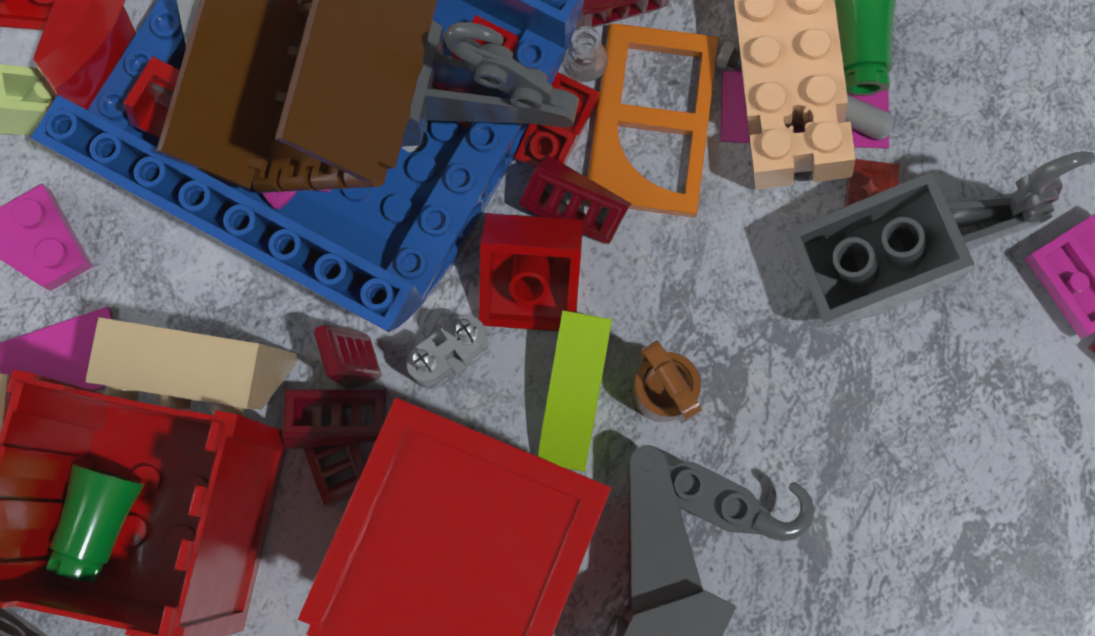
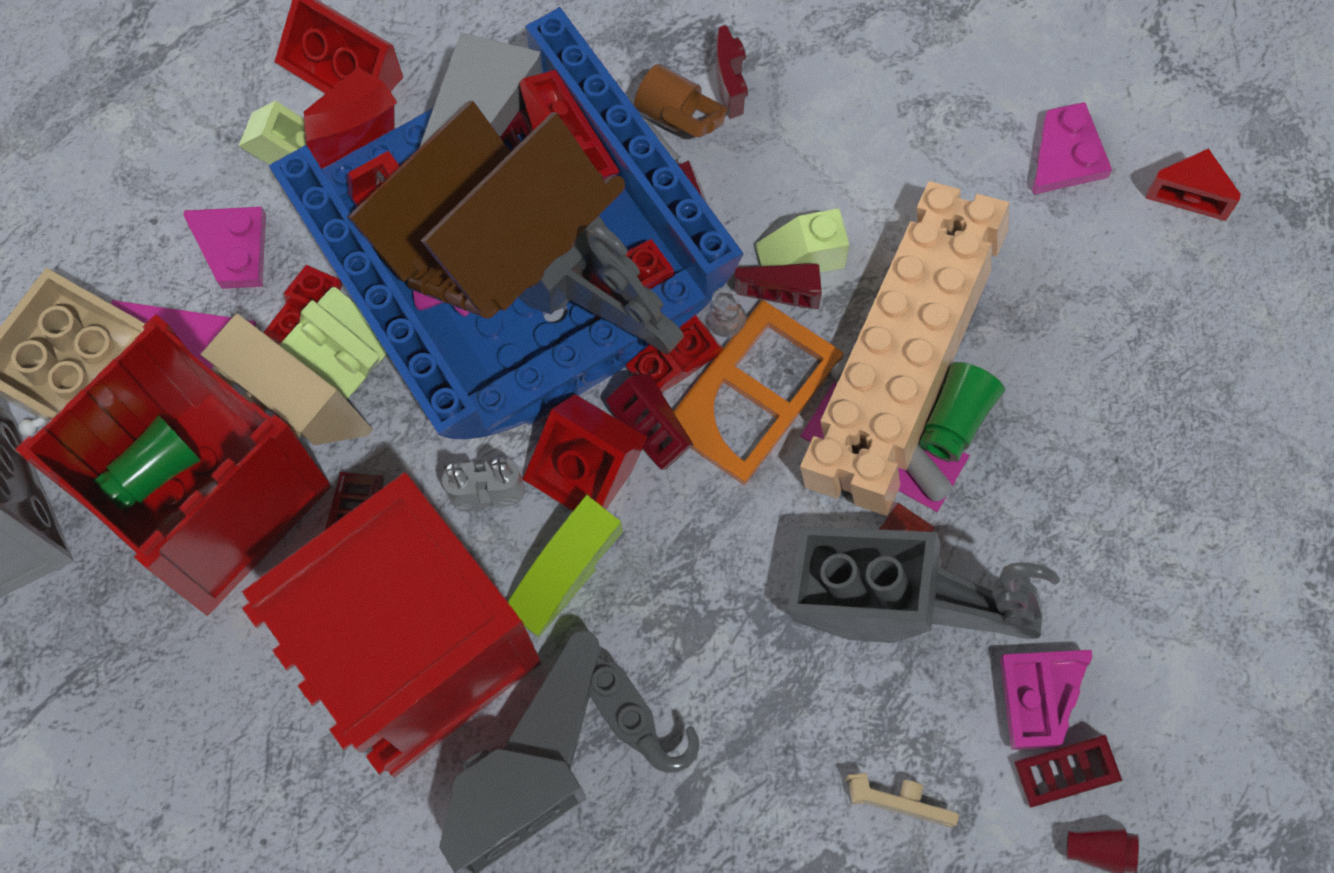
camera: 30 degrees right, 10 degrees down
dark red slope [282,389,387,449] -> none
dark red slope [313,325,381,389] -> none
dark orange piece [631,340,702,424] -> none
none -> red slope [263,265,343,345]
none -> yellowish green bracket [279,287,387,400]
none -> tan piece [845,773,959,828]

